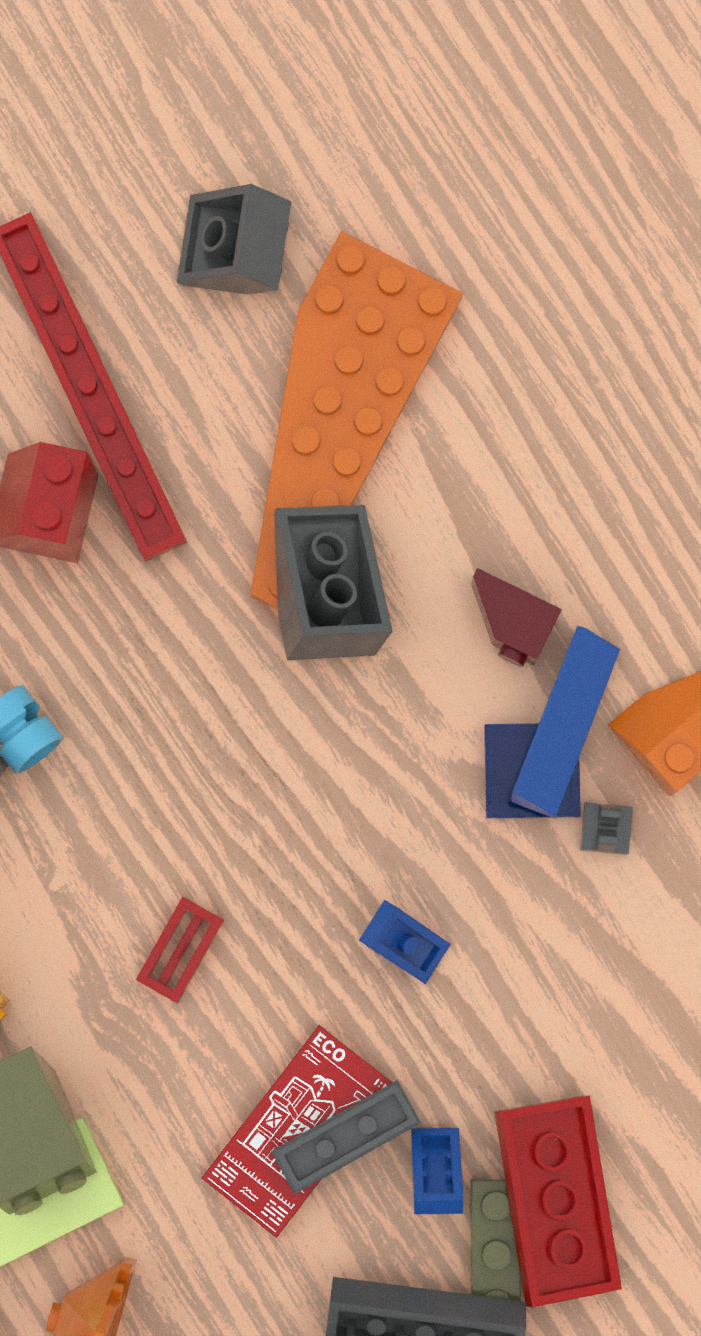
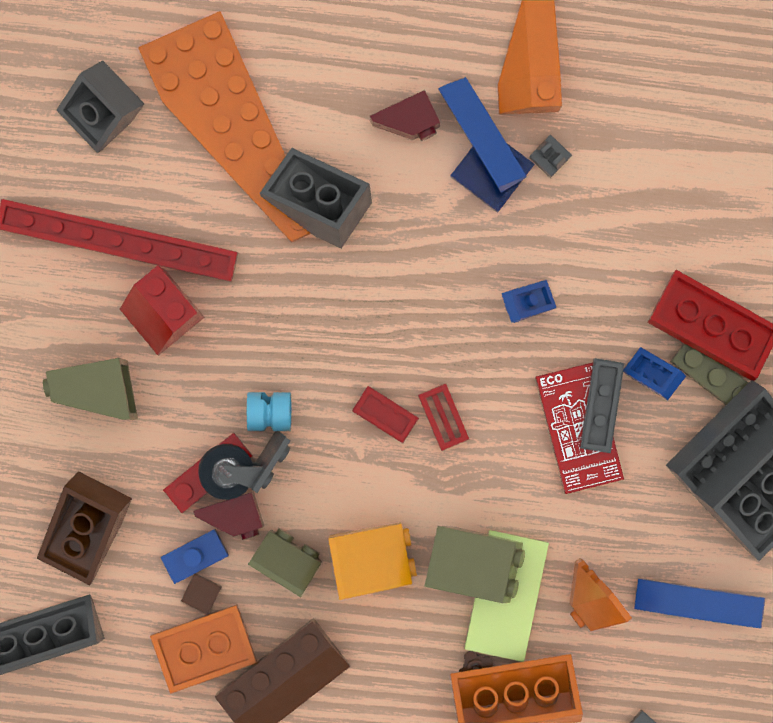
camera: 55 degrees left, 5 degrees up
none -> red plate [352,386,419,443]

